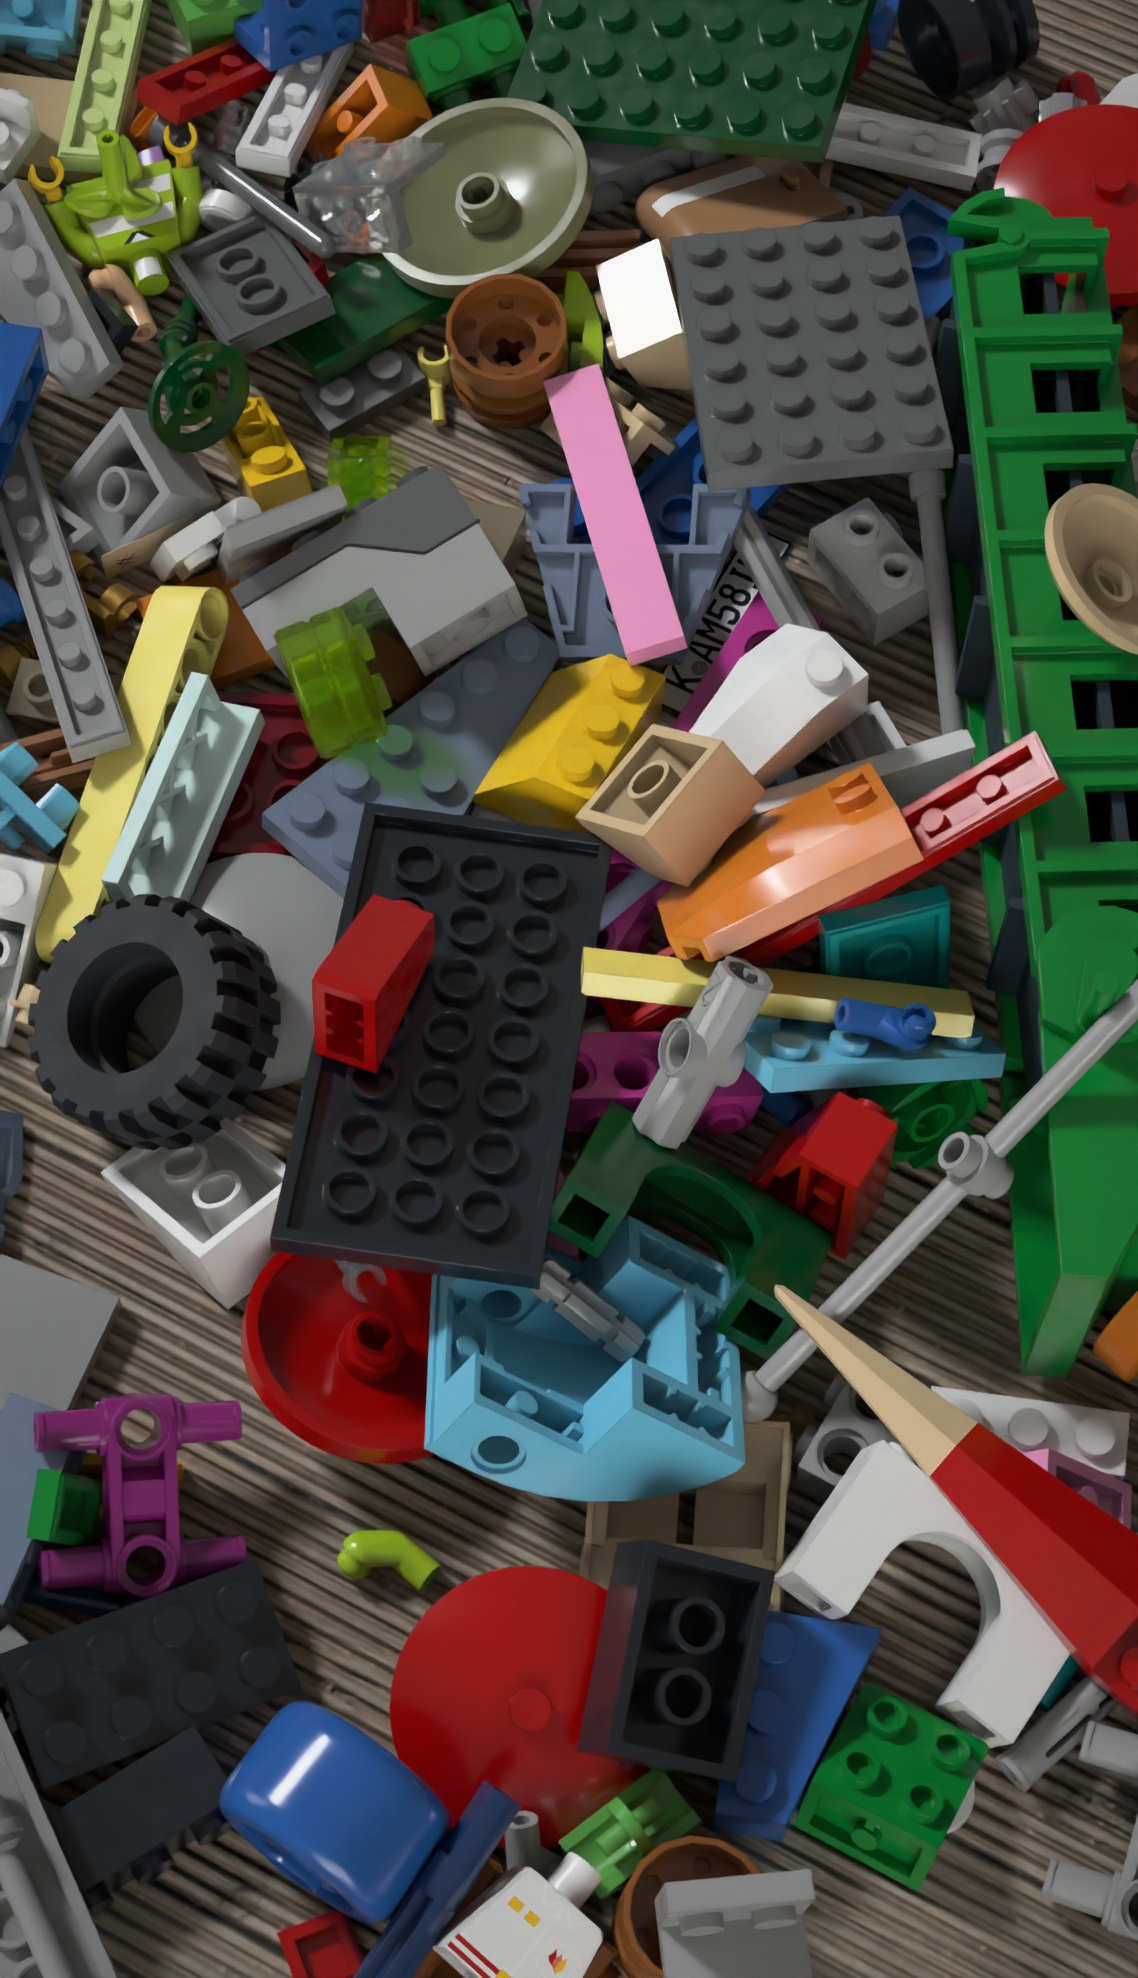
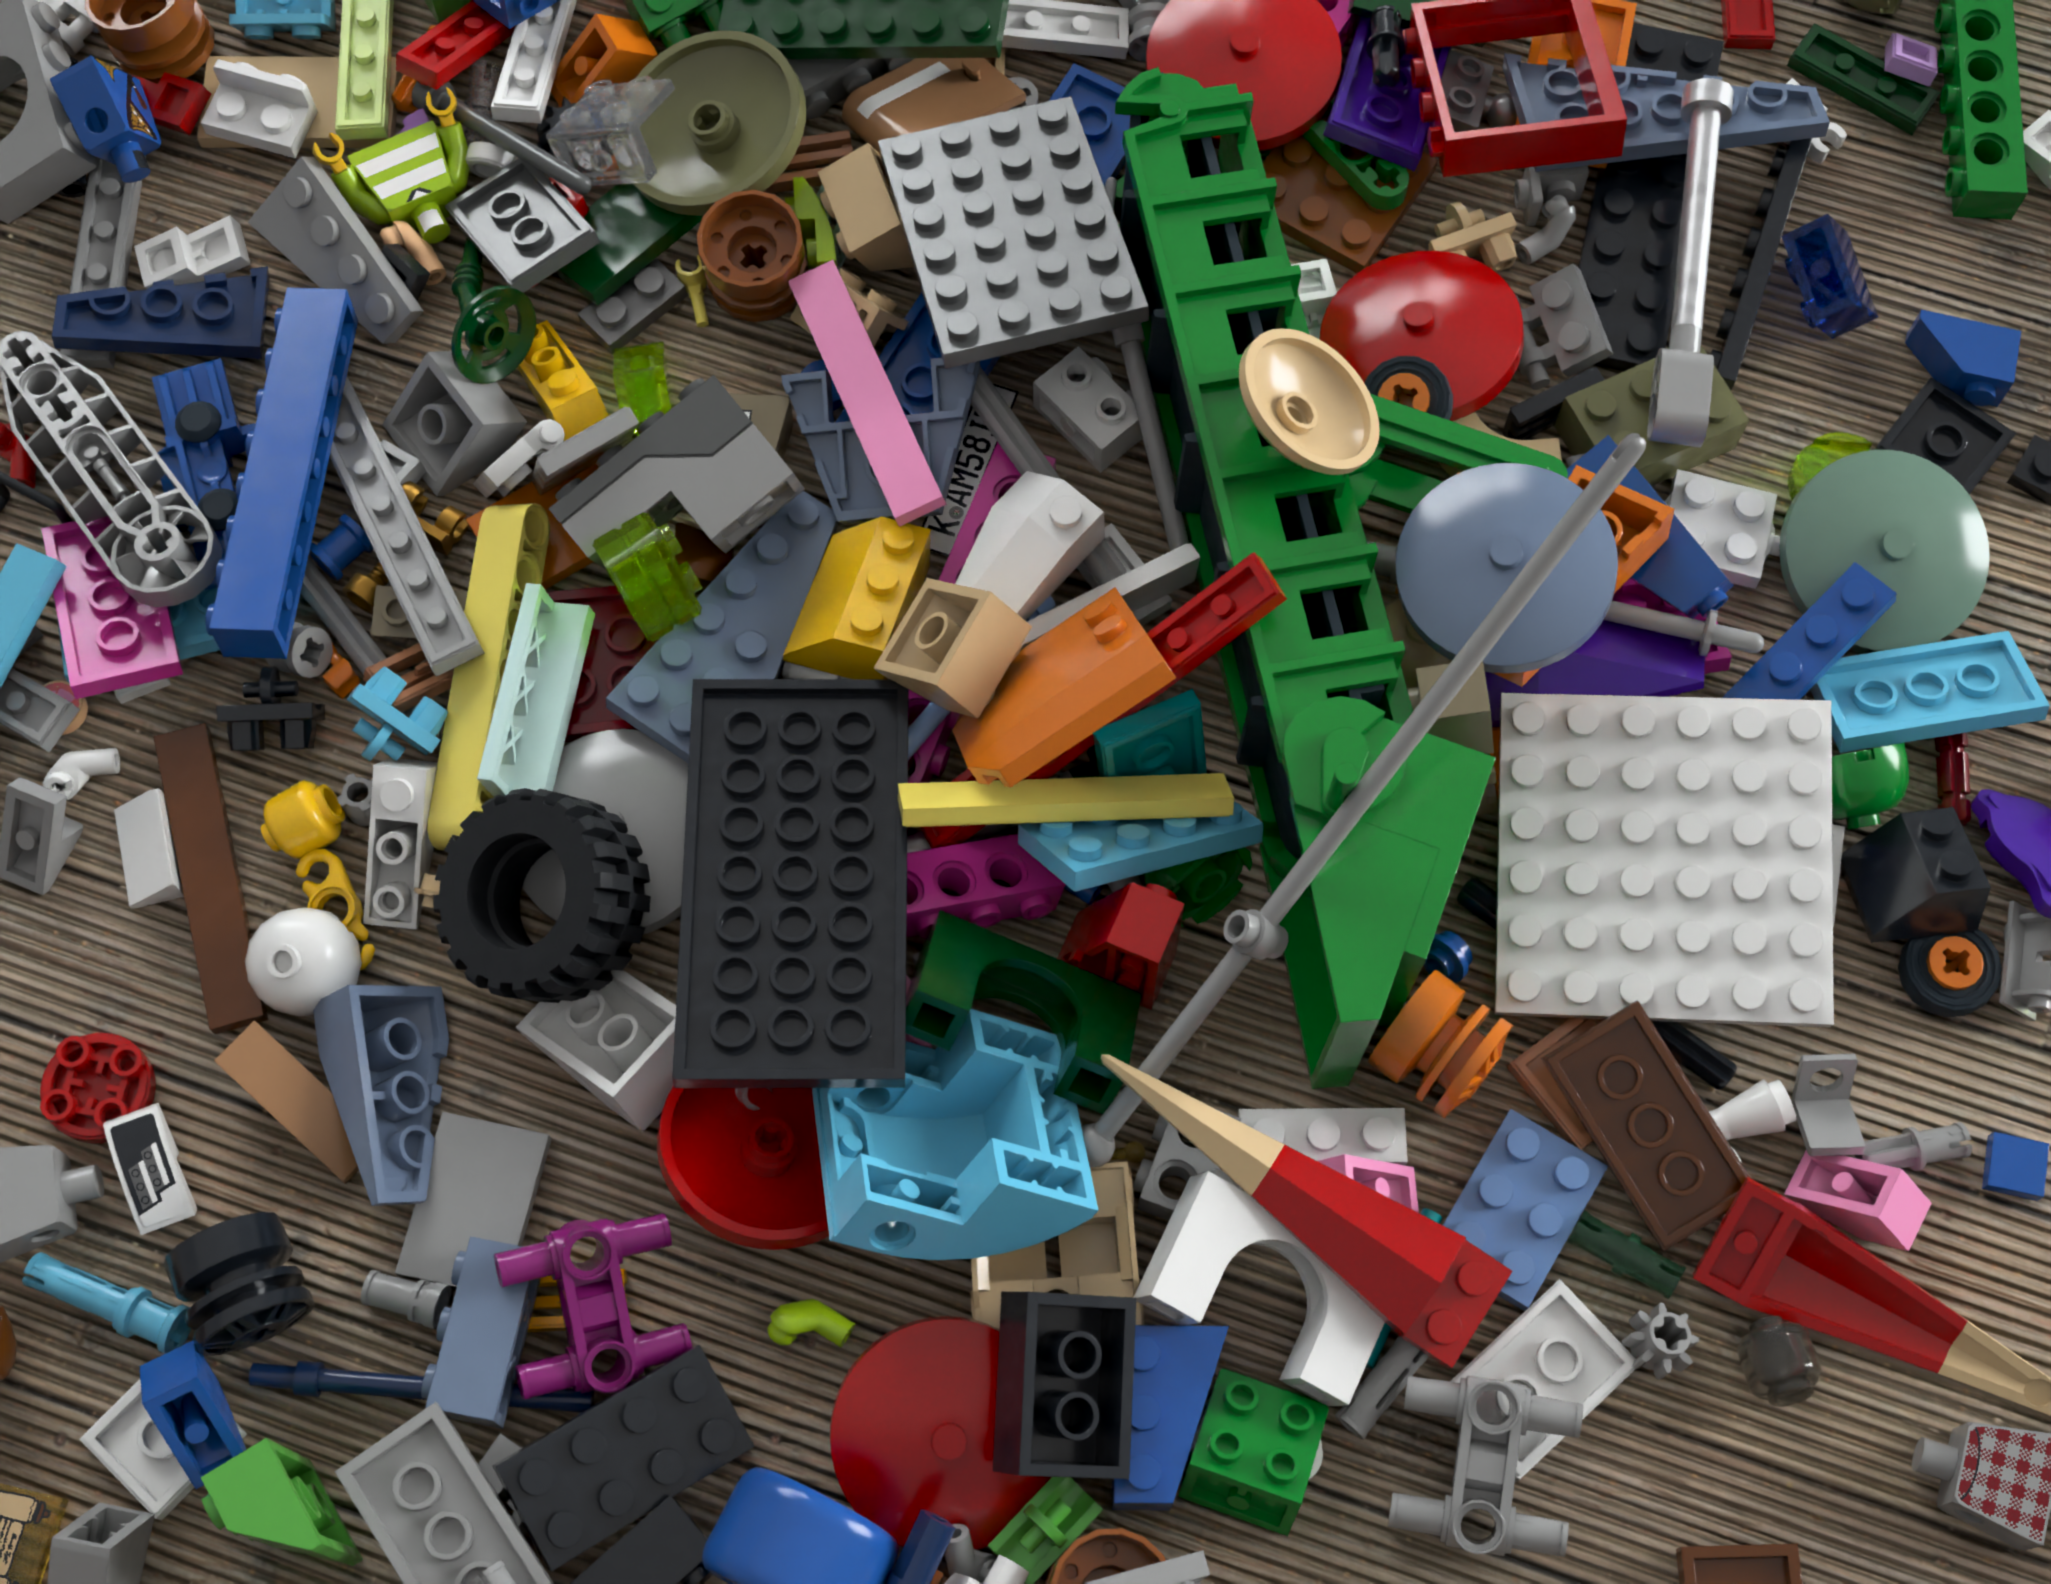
camera: 10 degrees left, 5 degrees up
green tile [26,1468,102,1546] -> none
lime plant [64,129,163,220] -> none
tan sticker [101,514,195,579] -> none
red slope [312,894,434,1073] -> none
light grey axle [528,1258,645,1362] -> none
light grey piece [632,955,774,1149] -> none
blue arm [834,997,936,1050] -> none

